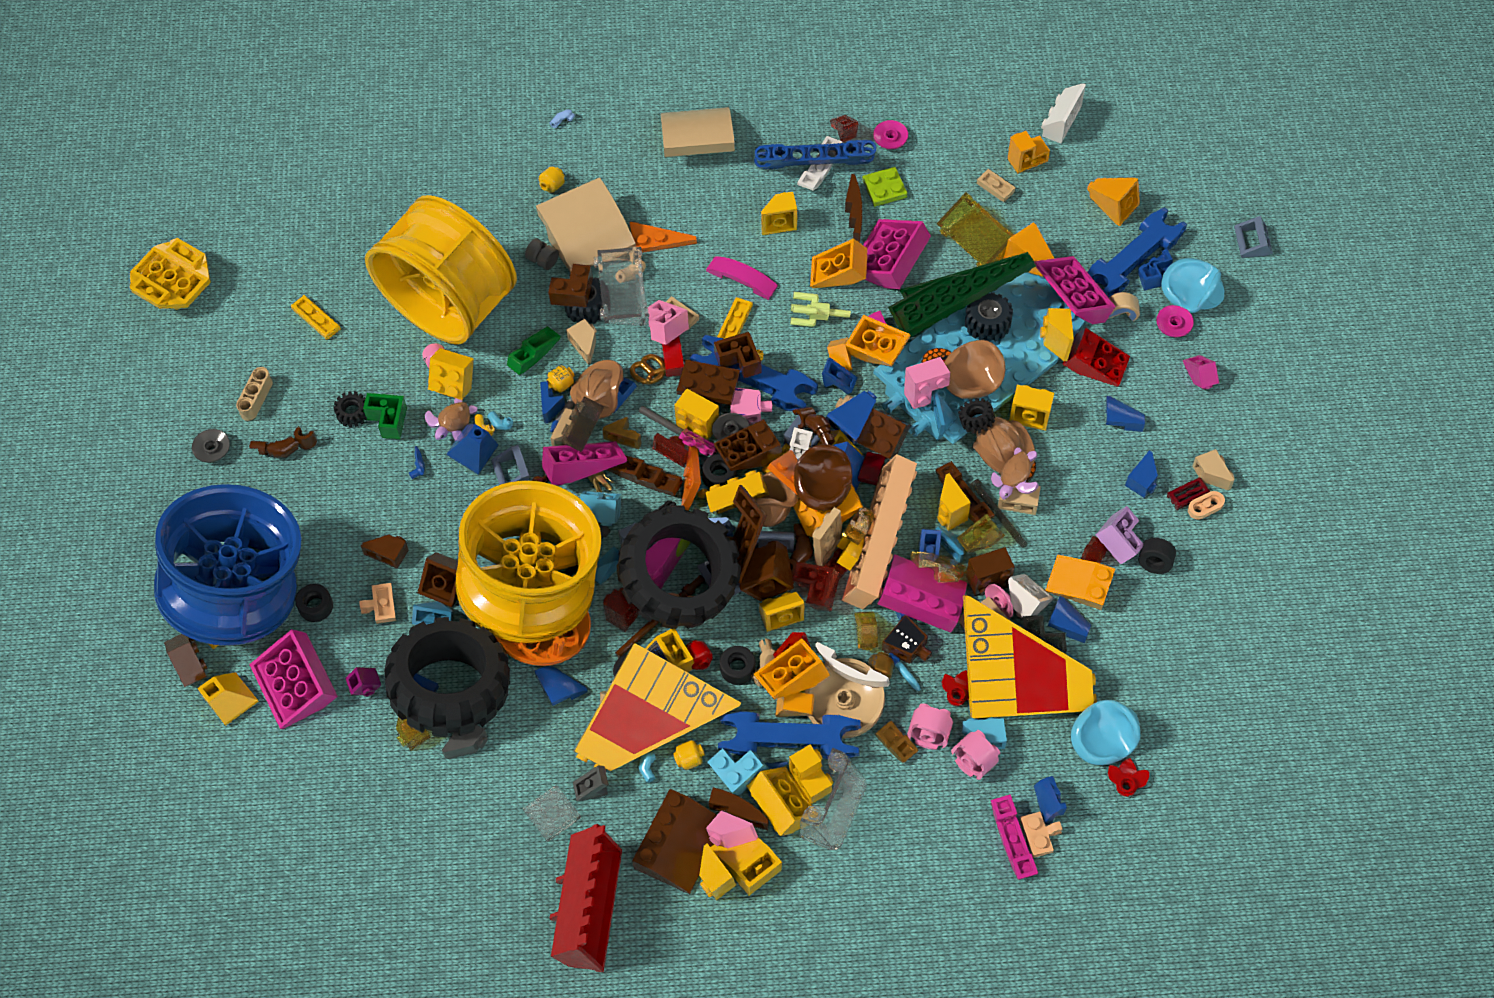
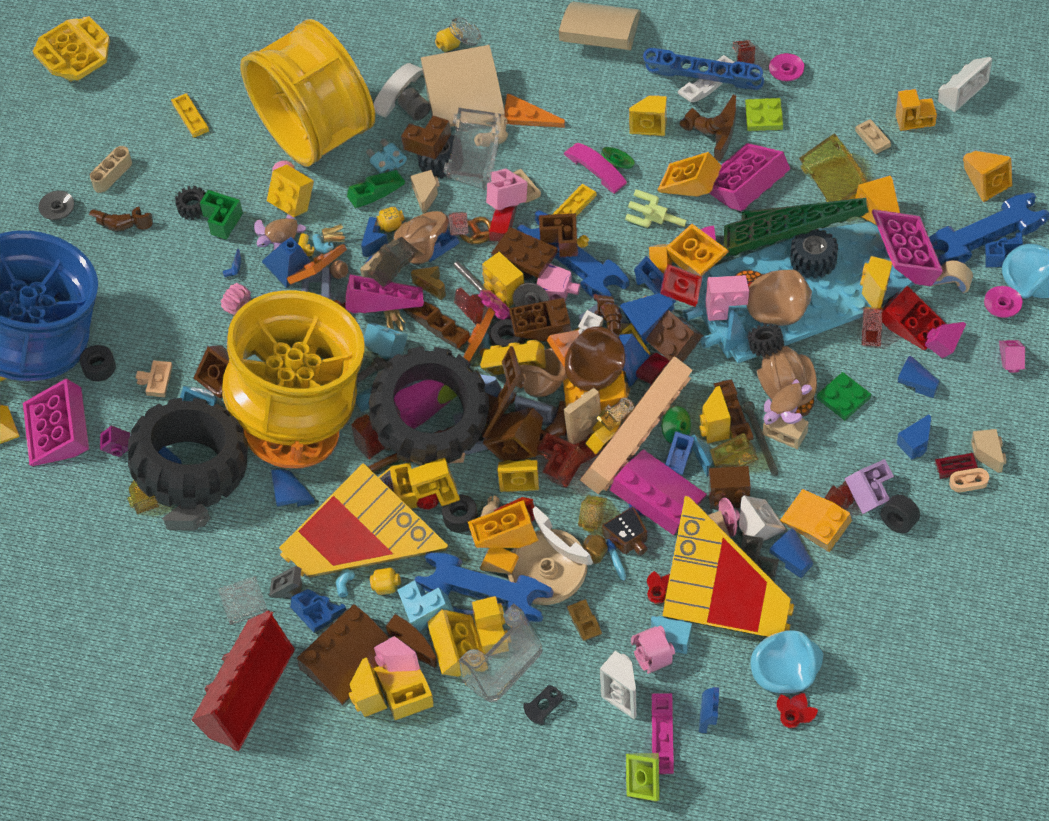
camera: 20 degrees right, 5 degrees down
reddish brown slope [361,534,409,569] -> none
bright pink brick [907,704,953,750] -> none
clear yellow slope [911,552,967,583] -> none
yellow brick [1009,385,1054,431] -> none
light nougat plate [1020,812,1063,858] -> none
none -> bright pink gear [221,283,251,315]
none -> orange wing [287,244,347,284]
none -> blue slope [290,589,346,633]
none -> pearl gold piece [317,224,345,243]
none -> medium nougat plate [329,260,348,279]
none -> medium azure piece [366,139,407,174]
none -> white slope [373,63,423,118]
none -> yellow brick [408,458,460,506]
none -> clear red slope [448,211,468,235]
none -> clear tile [449,17,482,46]
none -> black piece [523,685,564,725]
none -> white slope [600,651,637,719]
none -> green dish [601,147,635,169]
none -> lime slope [626,753,660,801]
none -> red tile [660,264,703,307]
none -> green dish [661,406,691,444]
none -> reddish brown piece [680,108,730,135]
none -> green plate [816,372,871,421]
none -> clear red slope [862,307,883,347]
none -> dark pink slope [925,322,966,358]

